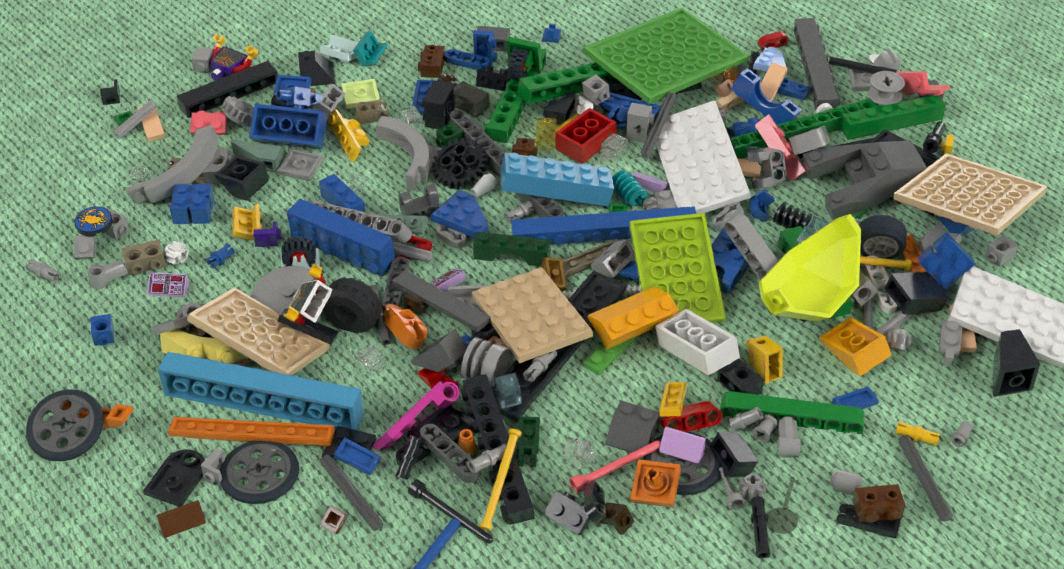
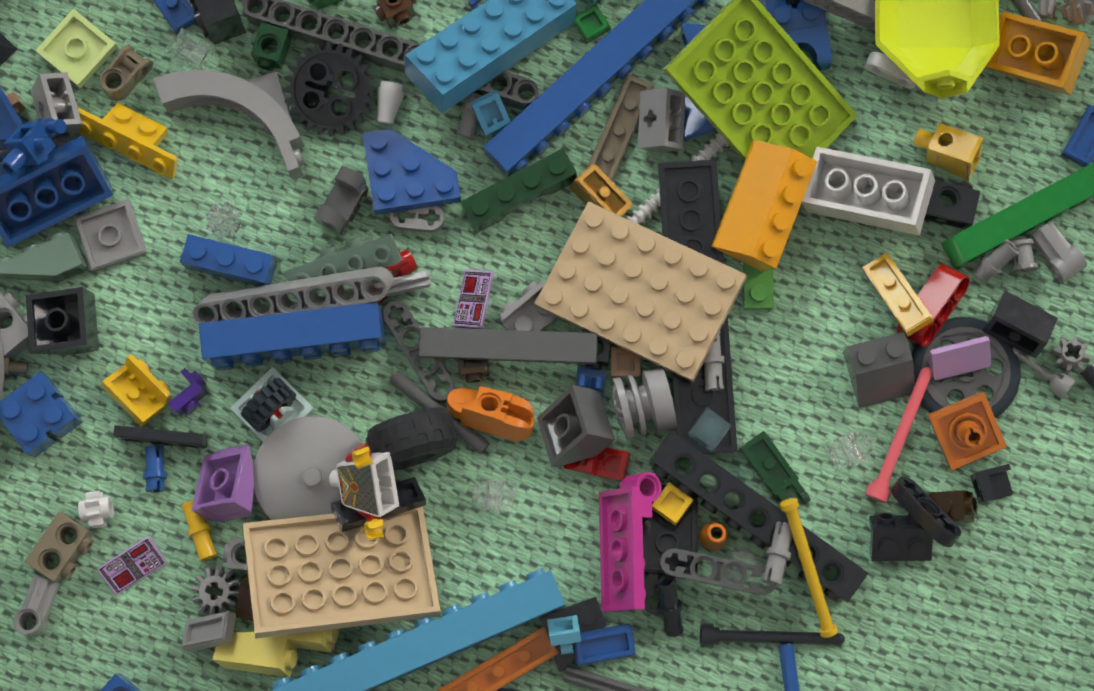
camera: 35 degrees left, 35 degrees up
none -> black tile [113,425,208,449]
none -> yellow pin [181,500,218,562]
none -> medium lavender slope [191,444,254,523]
none -> dark azure bracket [469,90,511,136]
none -> medium azure tile [547,615,581,655]
none -> yellow plate [652,482,694,526]
none -> white beam [864,52,916,89]
none -> black panel [970,464,1013,504]

